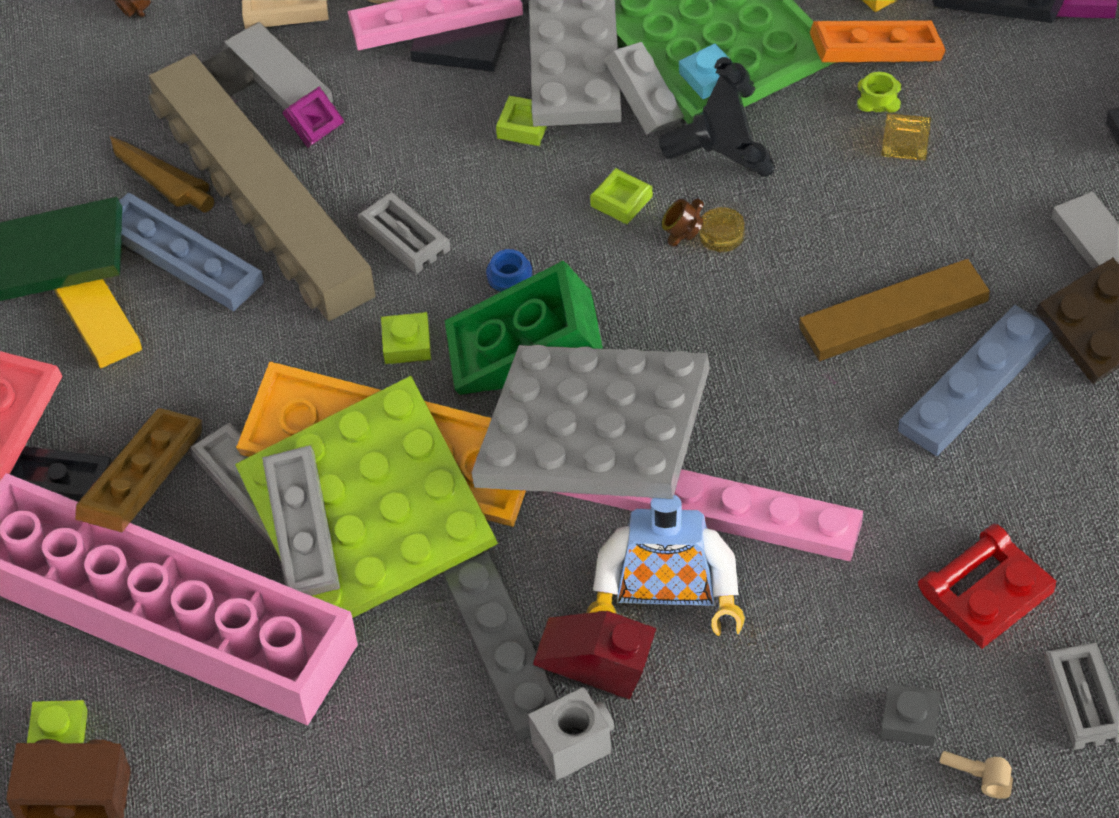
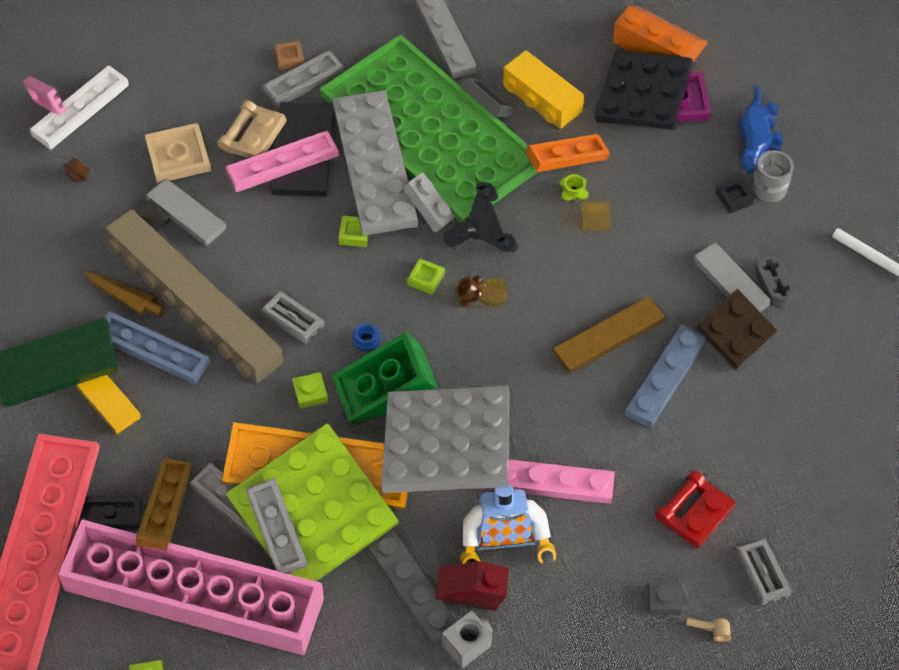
camera: 15 degrees left, 5 degrees up
magenta tile [282,86,345,148] -> none
medium azure plate [679,44,730,99] -> none

